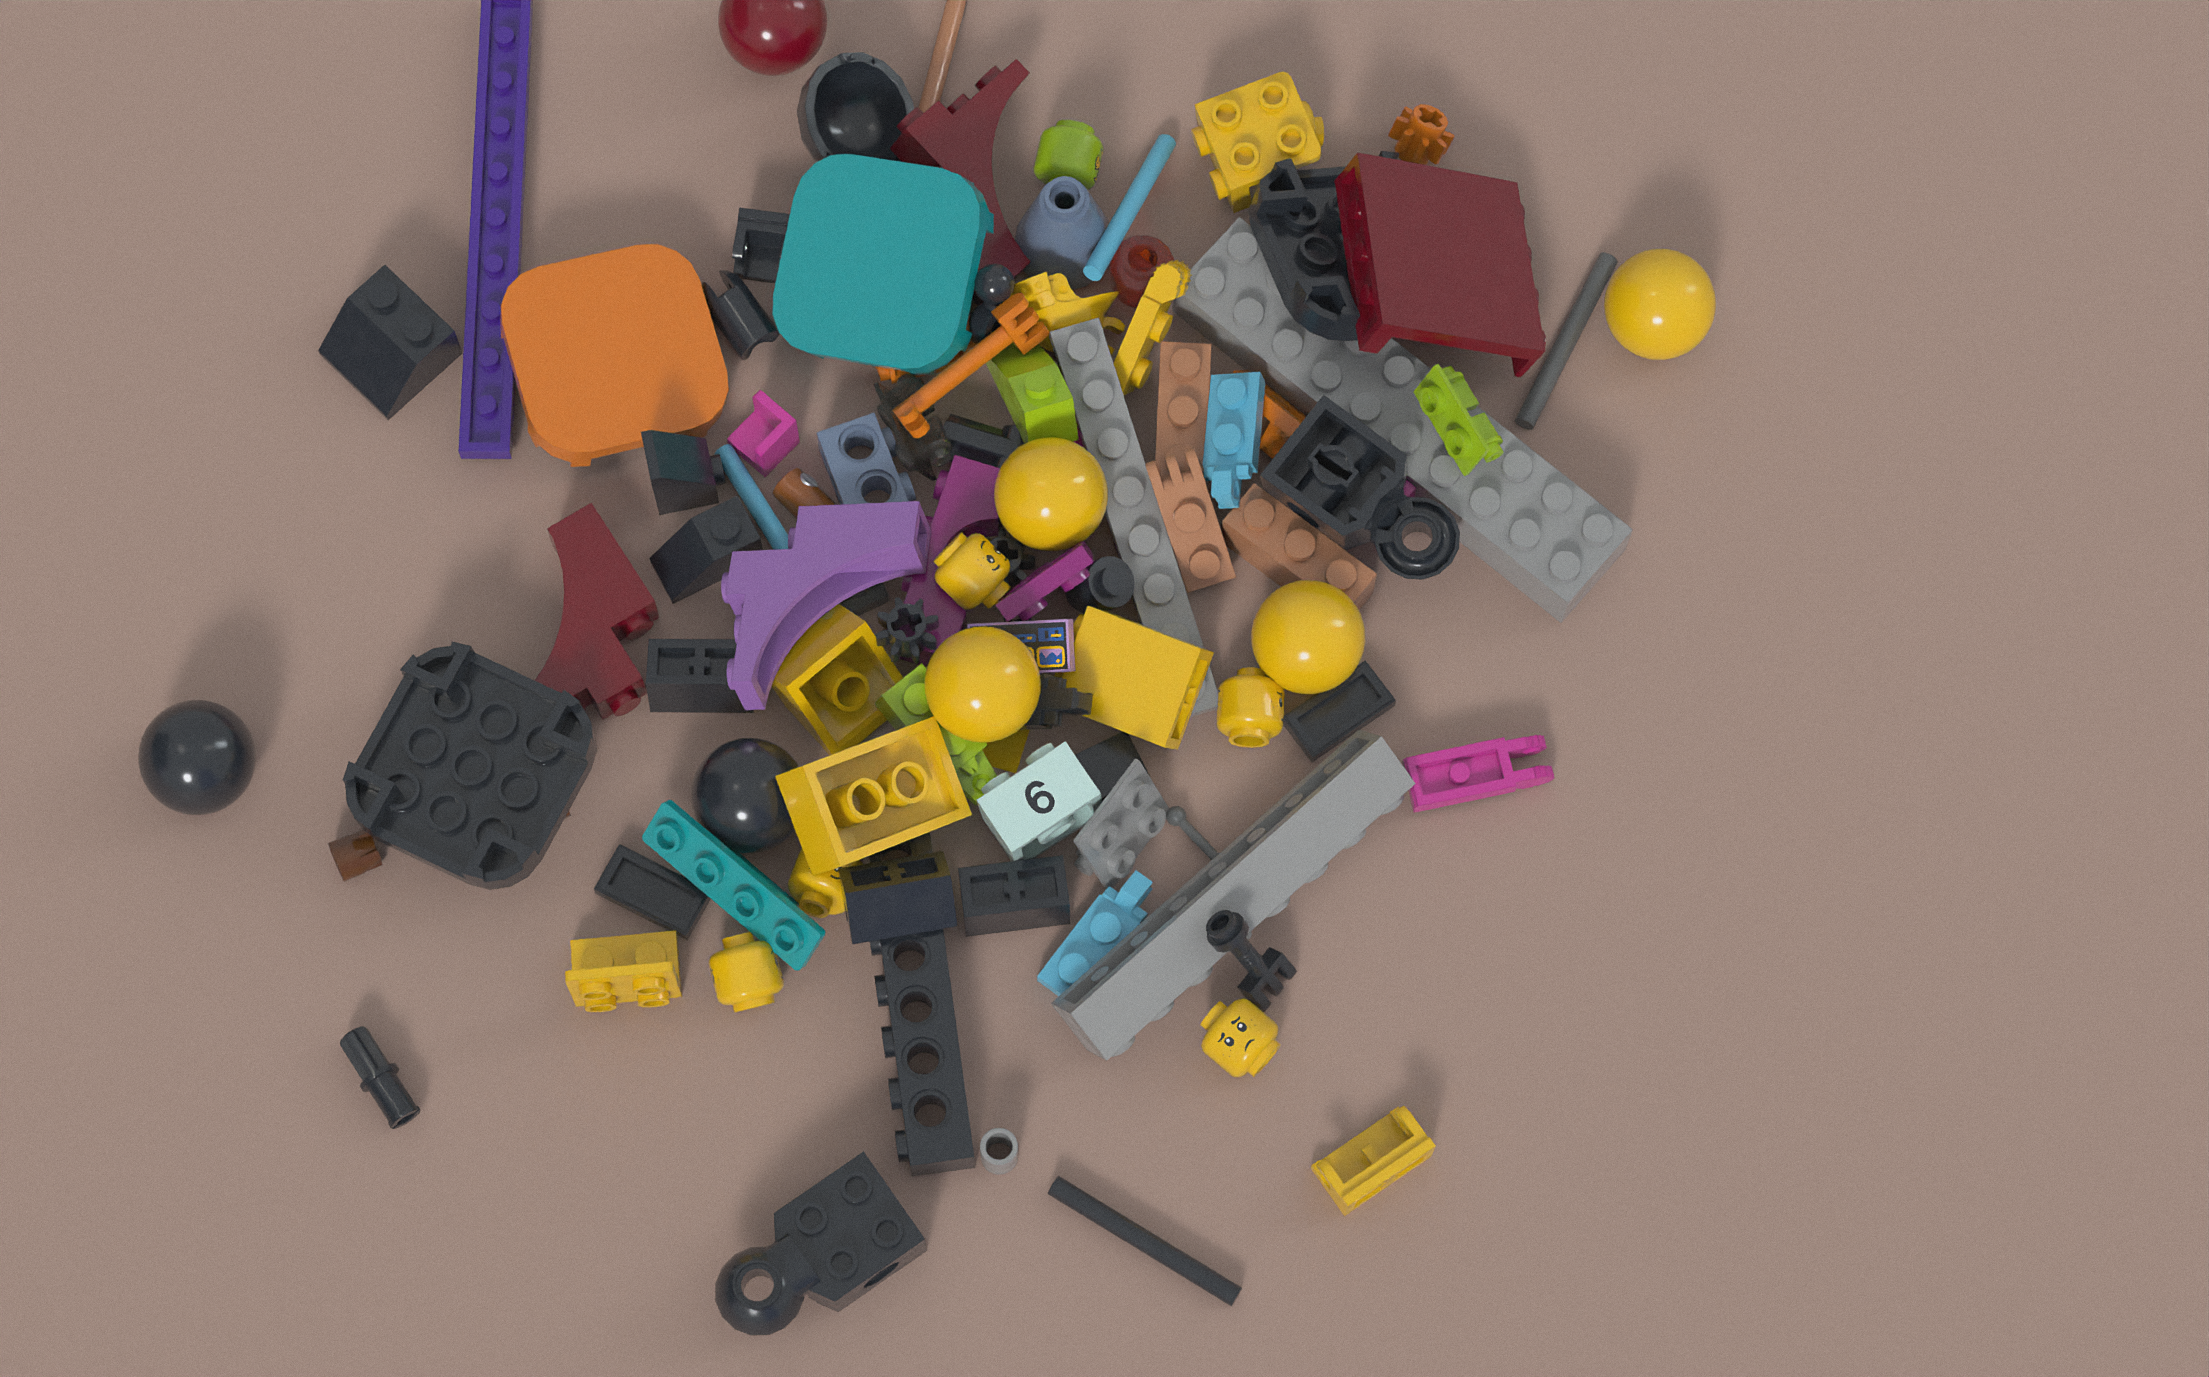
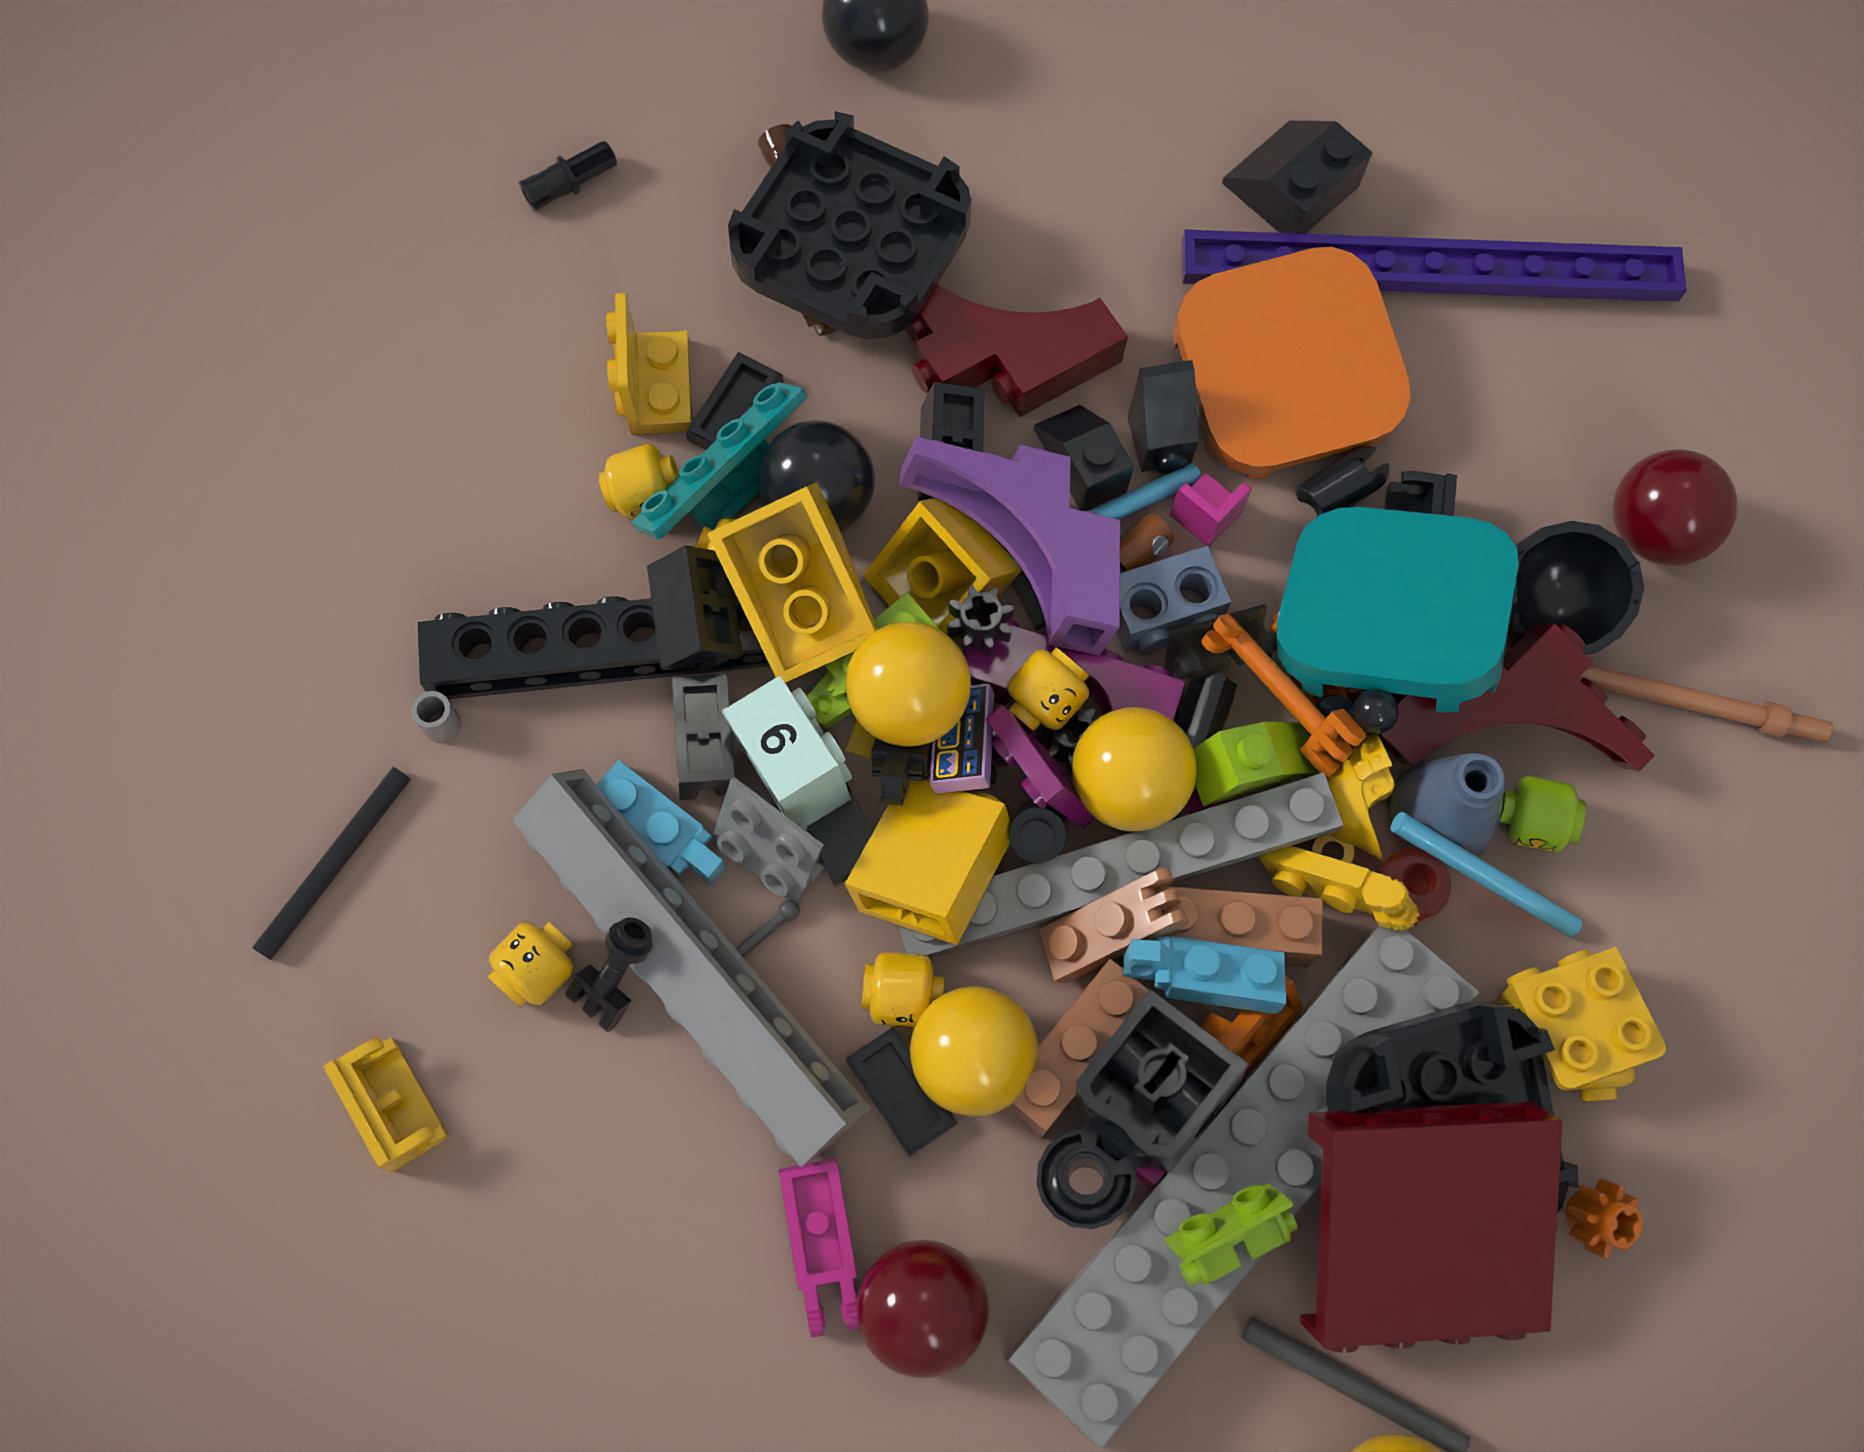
camera: 90 degrees right, 0 degrees up
black brick [715,1151,927,1336] -> none
none -> dark red piece [857,1239,989,1378]

